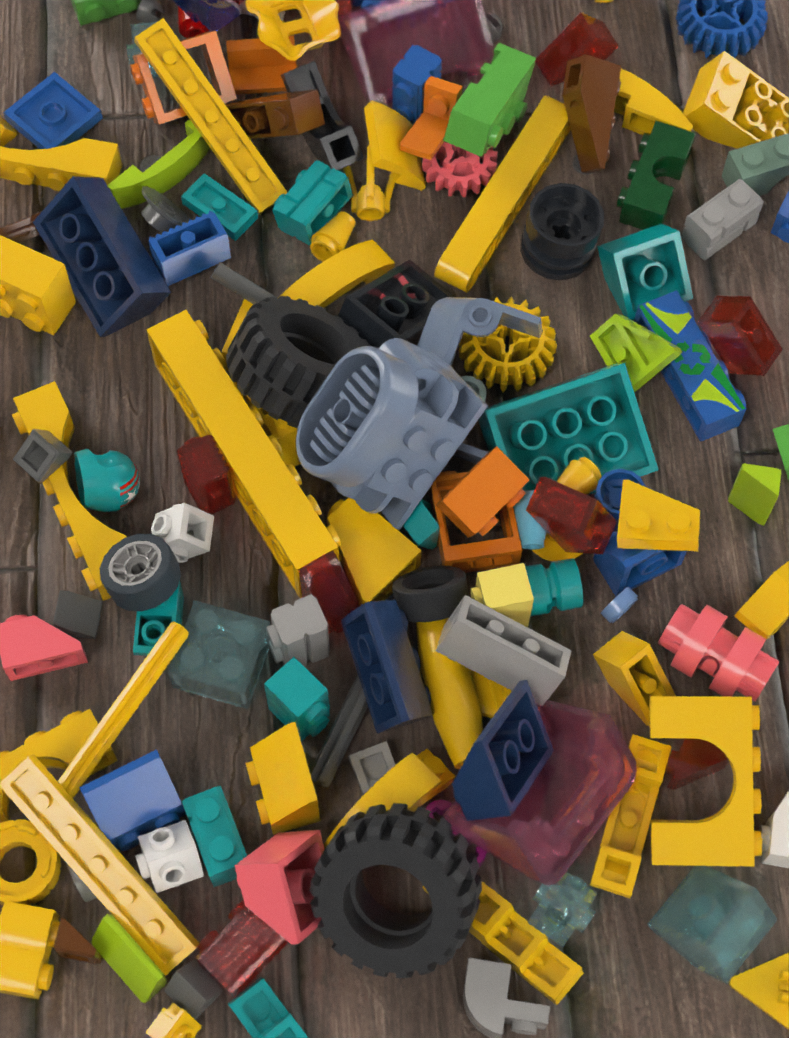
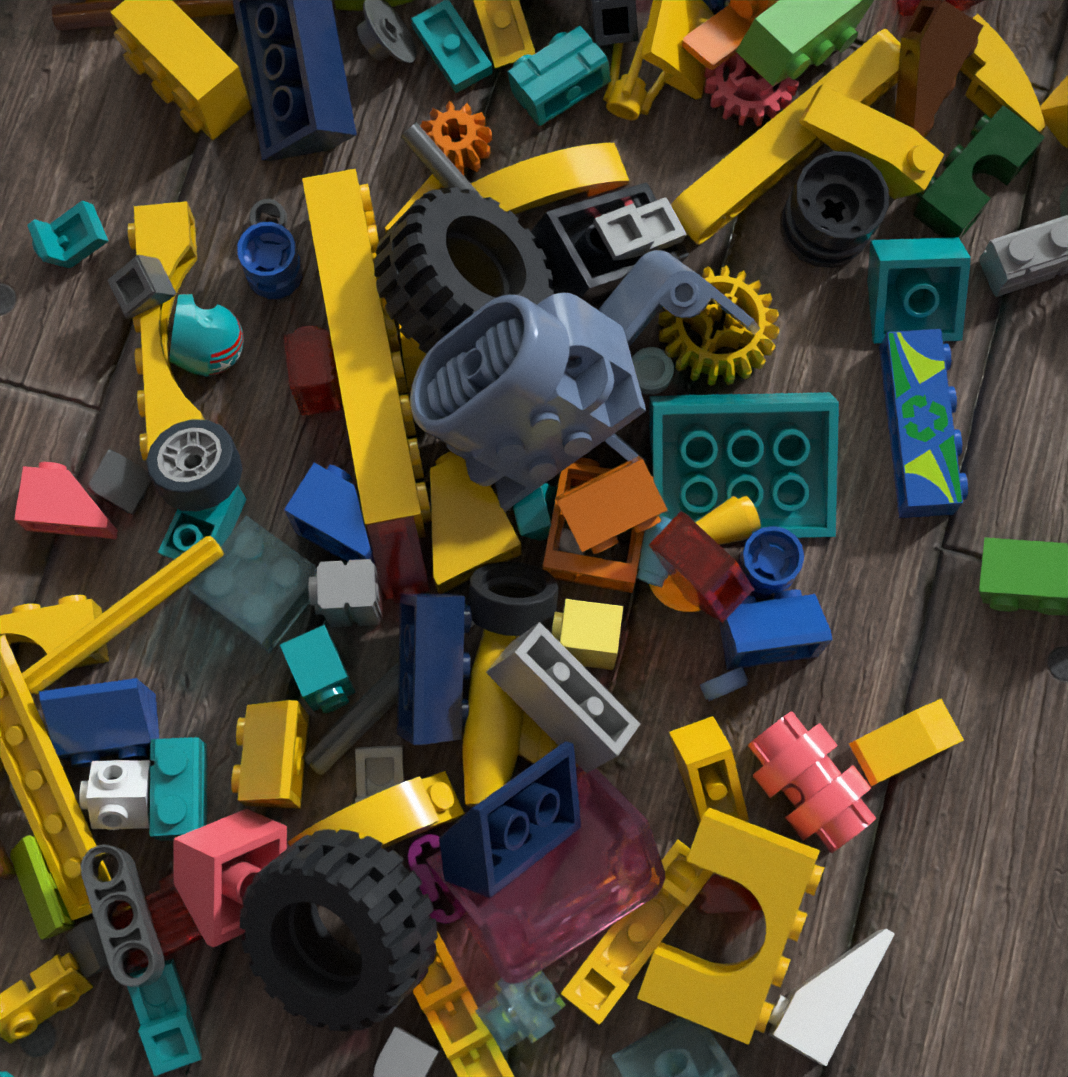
camera: 20 degrees right, 10 degrees up
blue brick [149,211,231,286] -> none
white brick [151,503,214,563] -> none
yellow cone [310,212,355,262] -> none
teal wheel [525,558,583,616] -> none
lime wing [590,313,683,393] -> none
yellow wing [617,480,700,551] -> none
clear red brick [698,295,783,376] -> none
lime slope [728,463,781,526] -> none
none -> dark grey beam [81,844,165,987]
none -> blue wheel [237,222,303,299]
none -> dark grey hinge [250,199,287,227]
none -> blue slope [284,462,378,570]
none -> orange gear [420,101,492,175]
none -> light grey slope [593,197,687,260]
none -> yellow slope [799,85,944,200]

